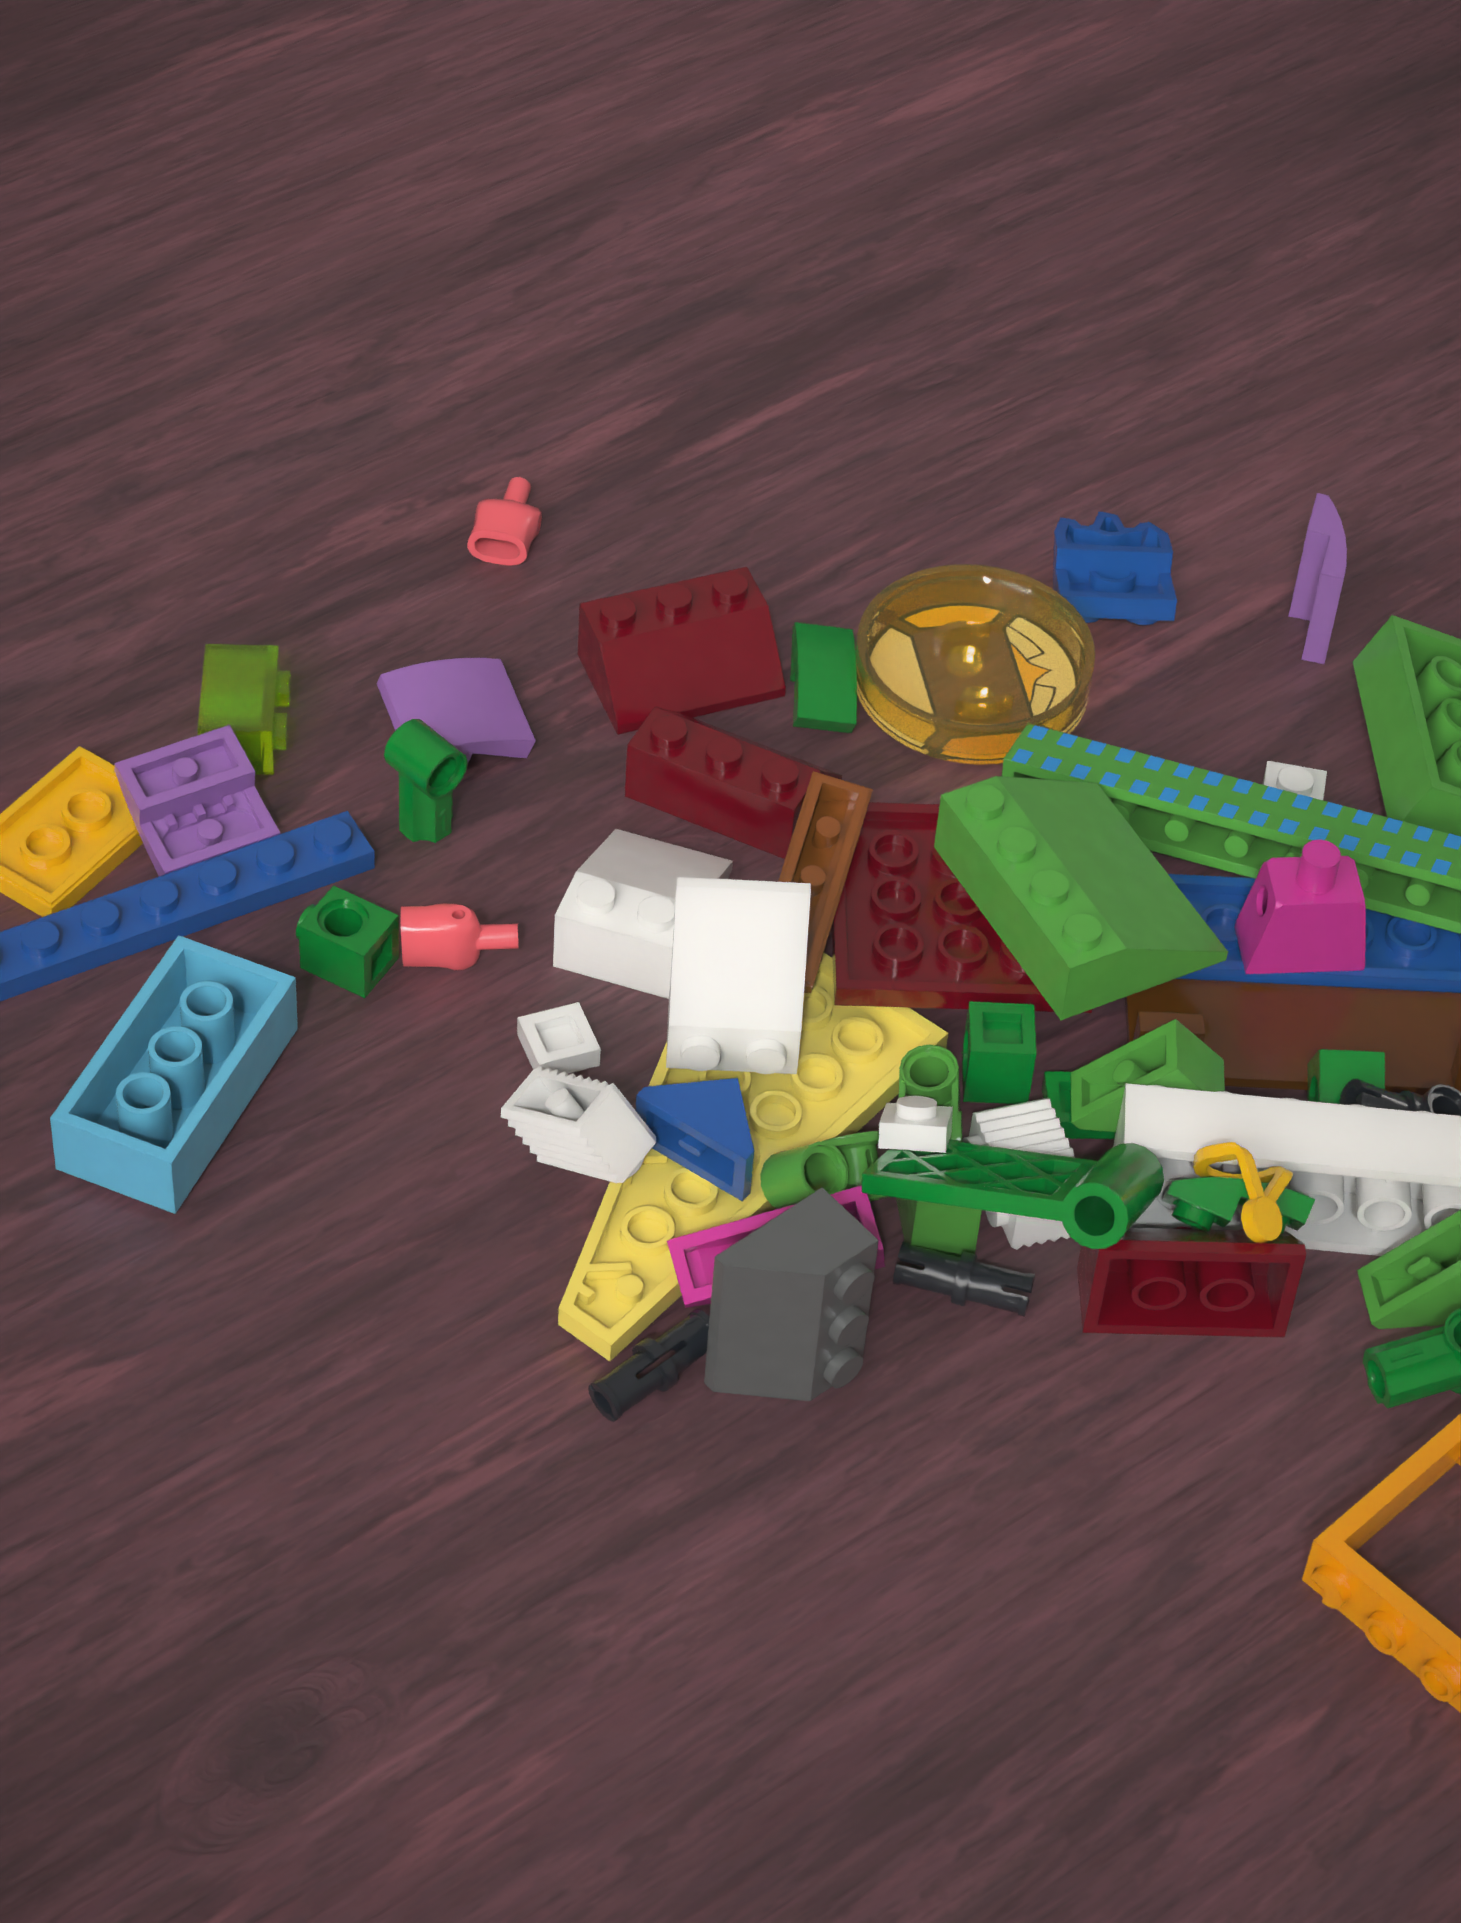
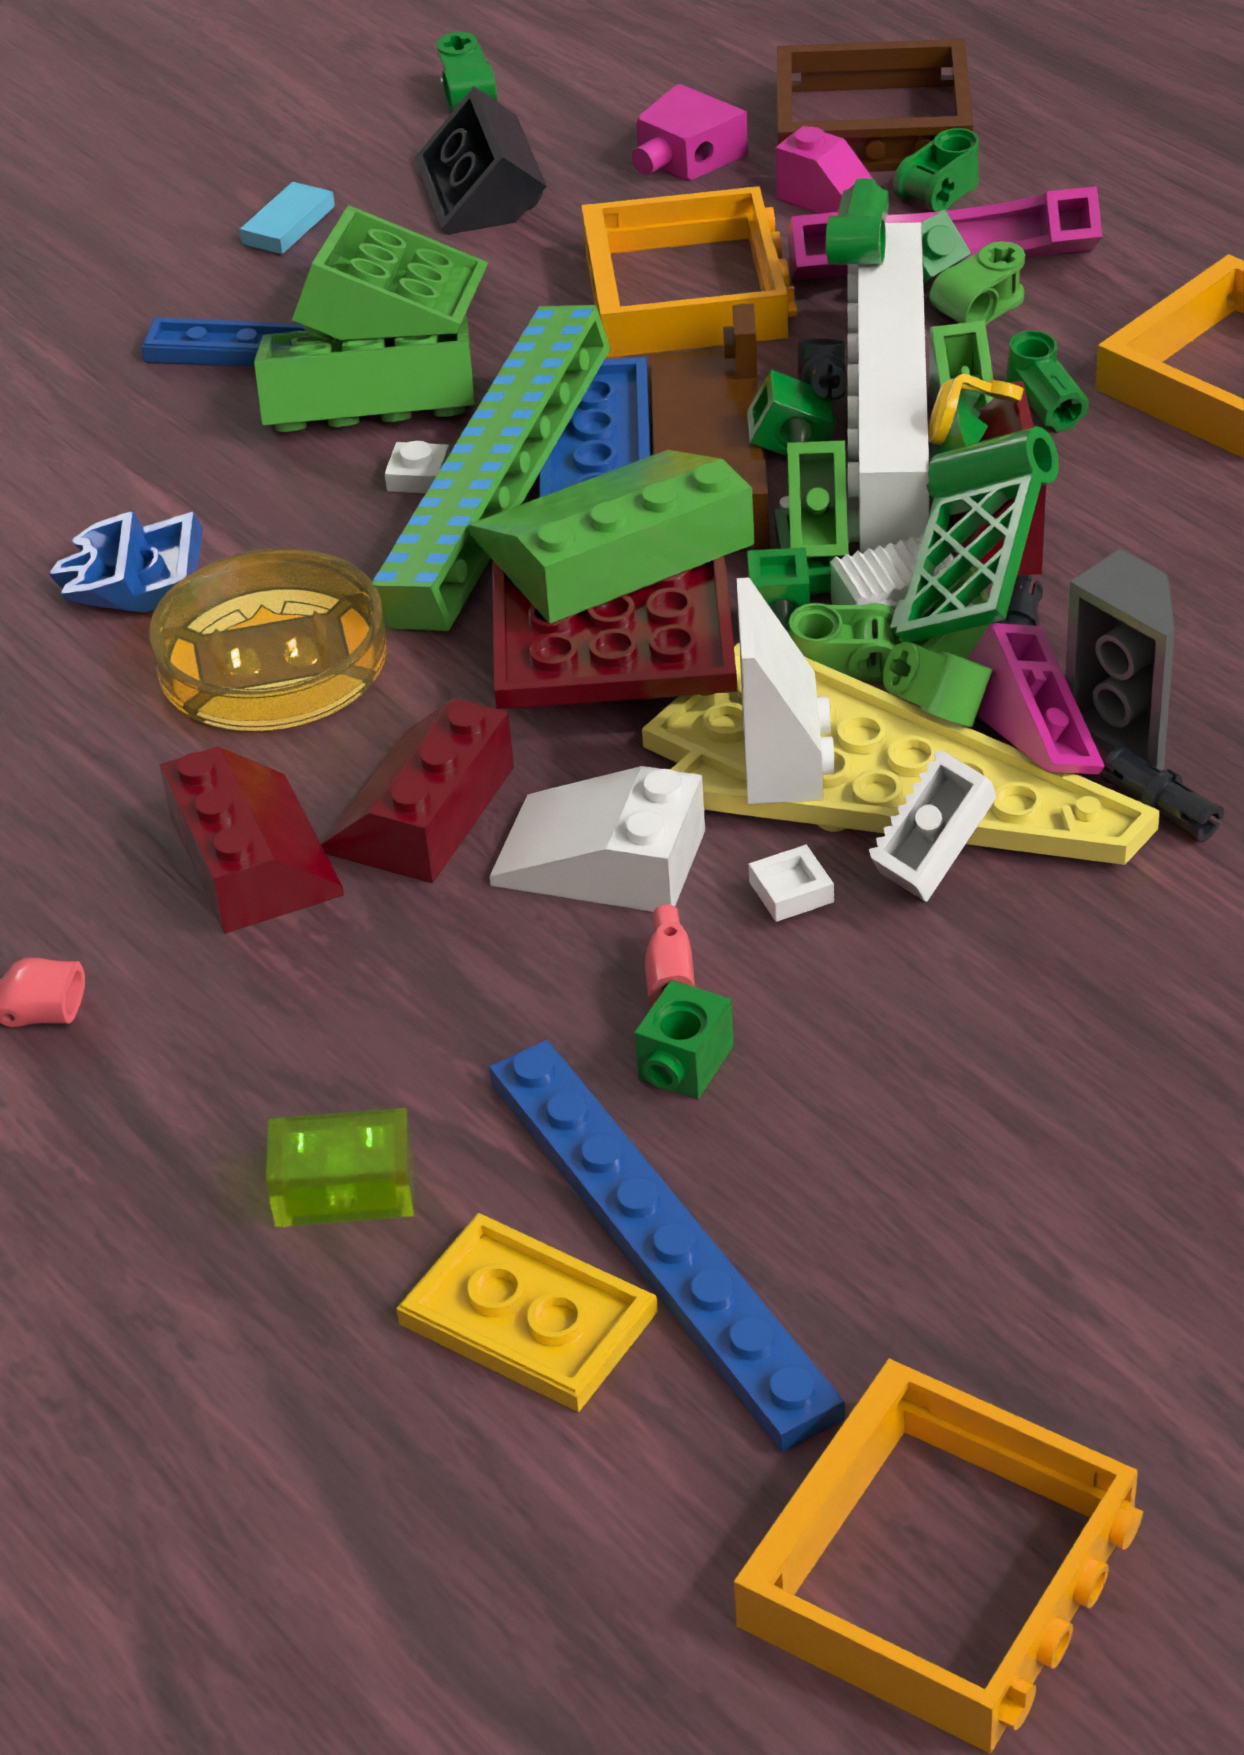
camera: 85 degrees left, 5 degrees down
medium azure brick [50,935,298,1214] -> none
medium lavender slope [114,725,280,876] -> none
medium lavender slope [377,658,536,762] -> none
green piece [384,719,468,843] -> none
blue slope [635,1078,754,1202] -> none
dark orange slope [778,771,873,993] -> none
green slope [790,622,857,733] -> none
white plate [878,1096,953,1153] -> none
dark pink torso [1235,840,1366,974] -> none
medium lavender slope [1289,493,1347,664] -> none

